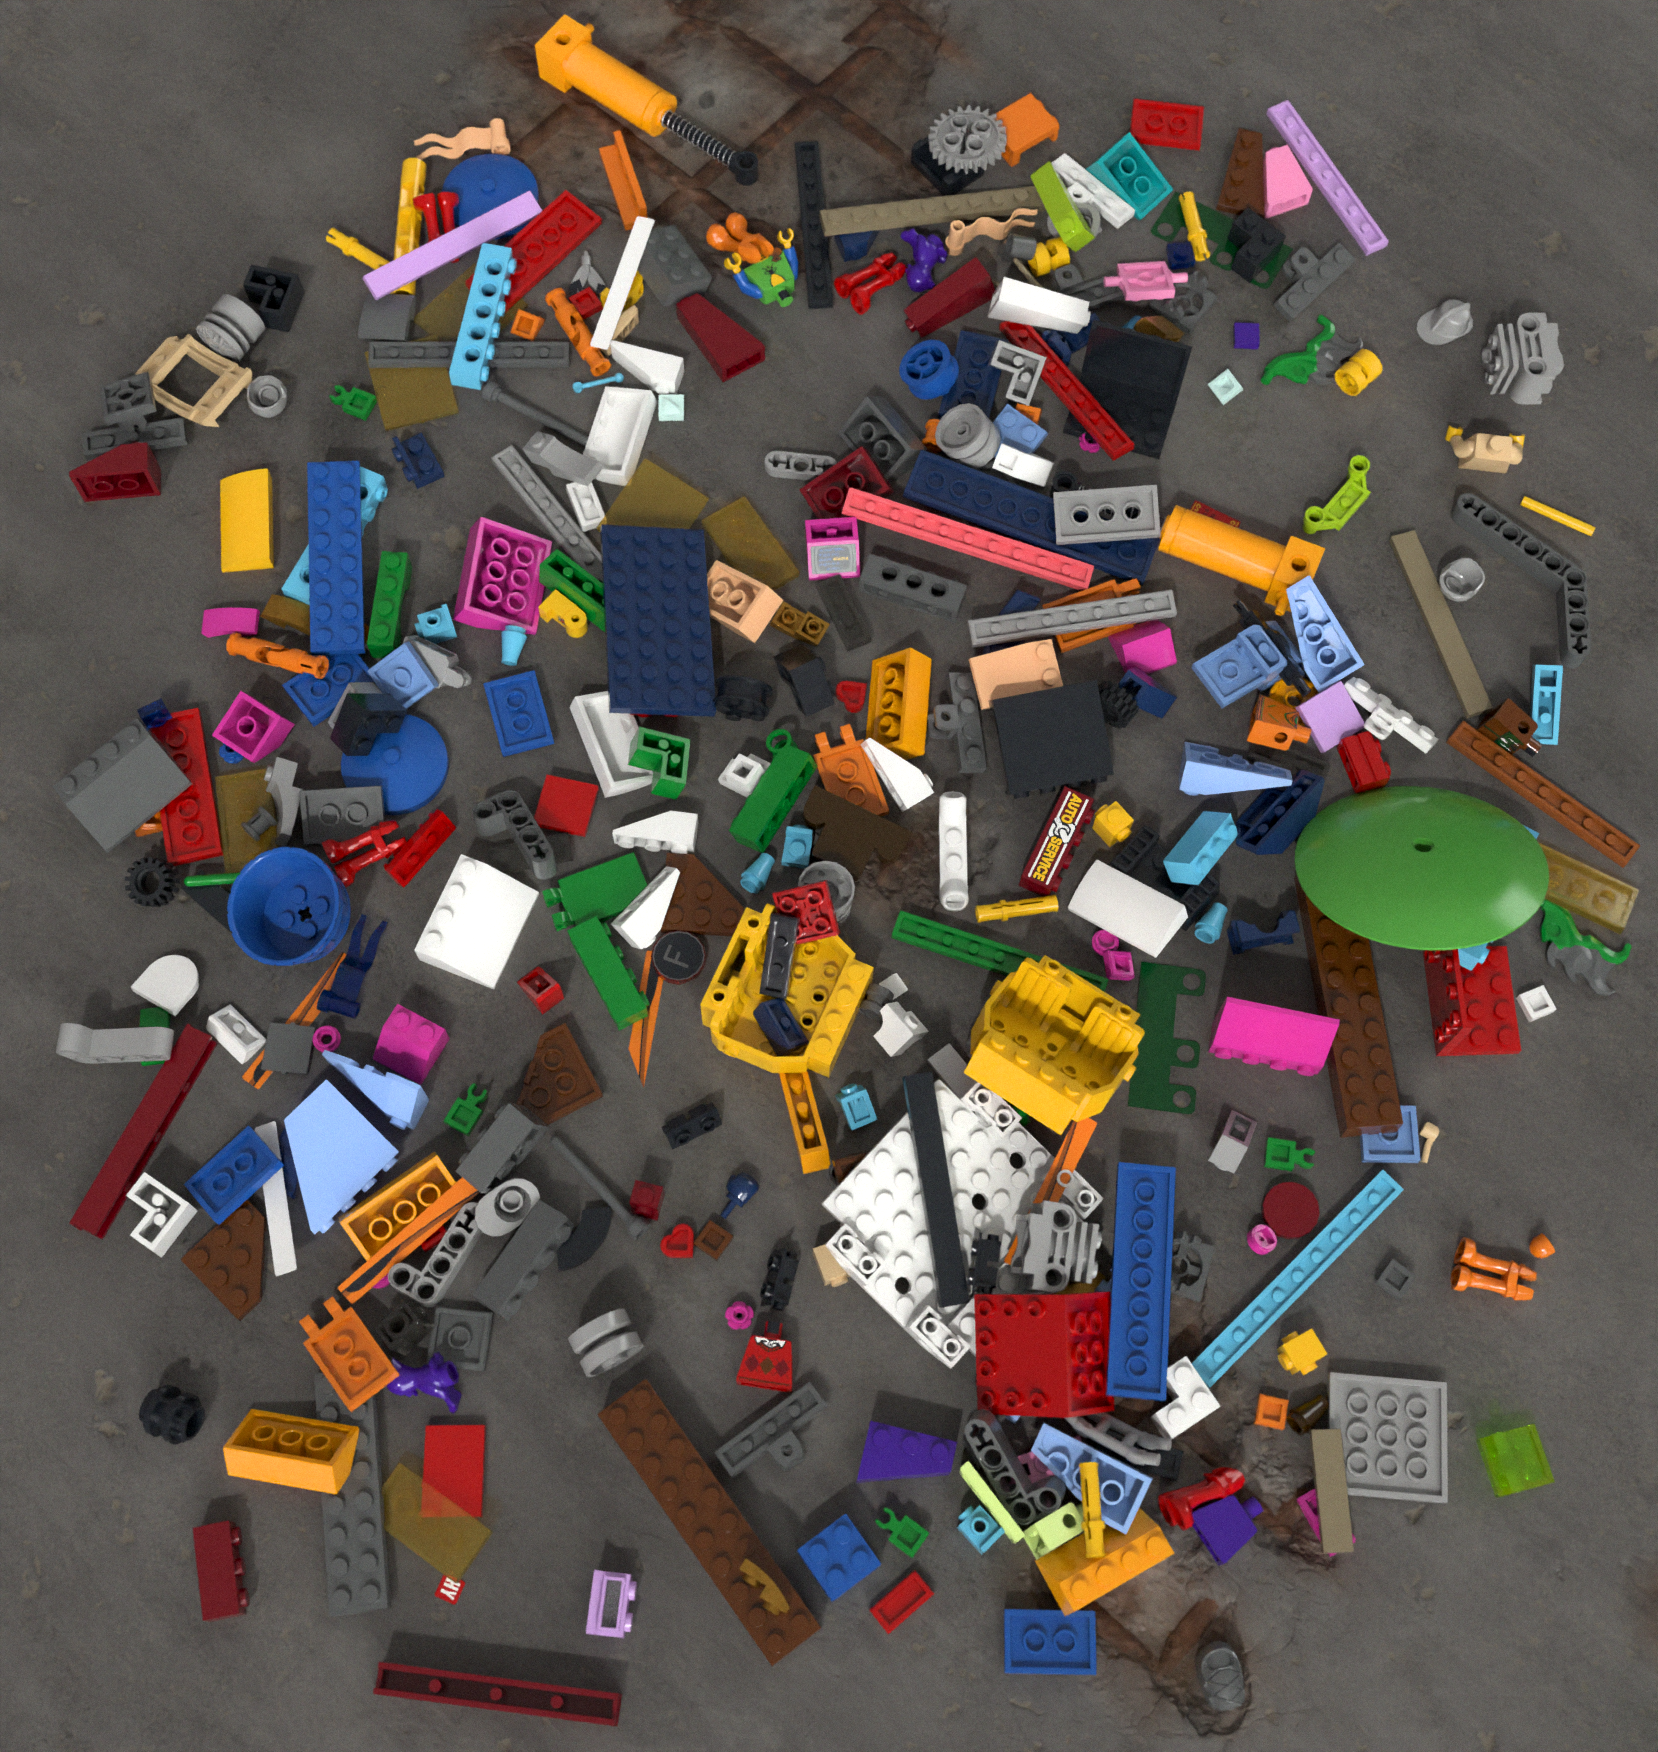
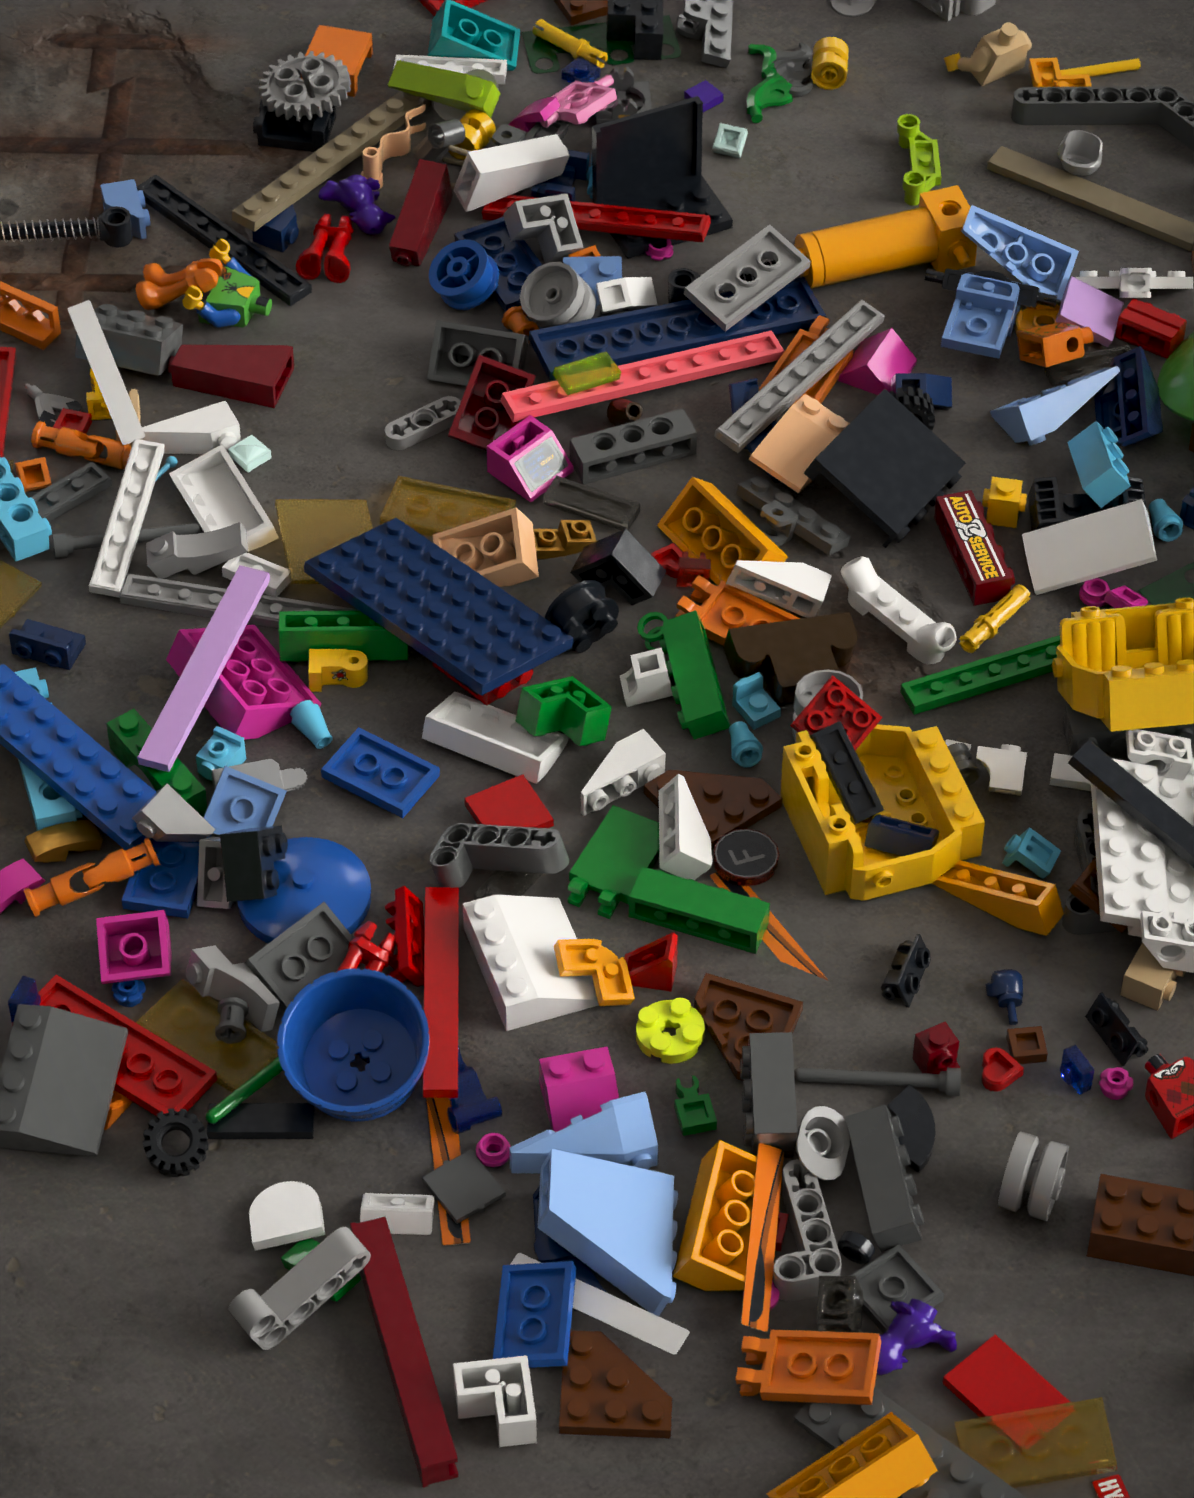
camera: 40 degrees left, 20 degrees down
none -> white tile [89,438,165,598]
none -> medium blue slope [100,179,151,239]
none -> light grey slope [132,783,216,842]
none -> lavender tile [137,565,270,772]
none -> red tile [423,887,459,1098]
none -> dark pink slope [508,97,560,132]
none -> clear neon green tile [553,351,621,395]
none -> light orange plate [554,939,635,1006]
none -> dark brown cone [607,398,643,427]
none -> neon yellow plate [636,997,705,1064]
none -> clear red tile [676,551,711,587]
none -> black tile [837,1231,875,1264]
none -> light orange plate [1029,57,1092,87]
none -> clear blue plate [1060,1045,1095,1095]

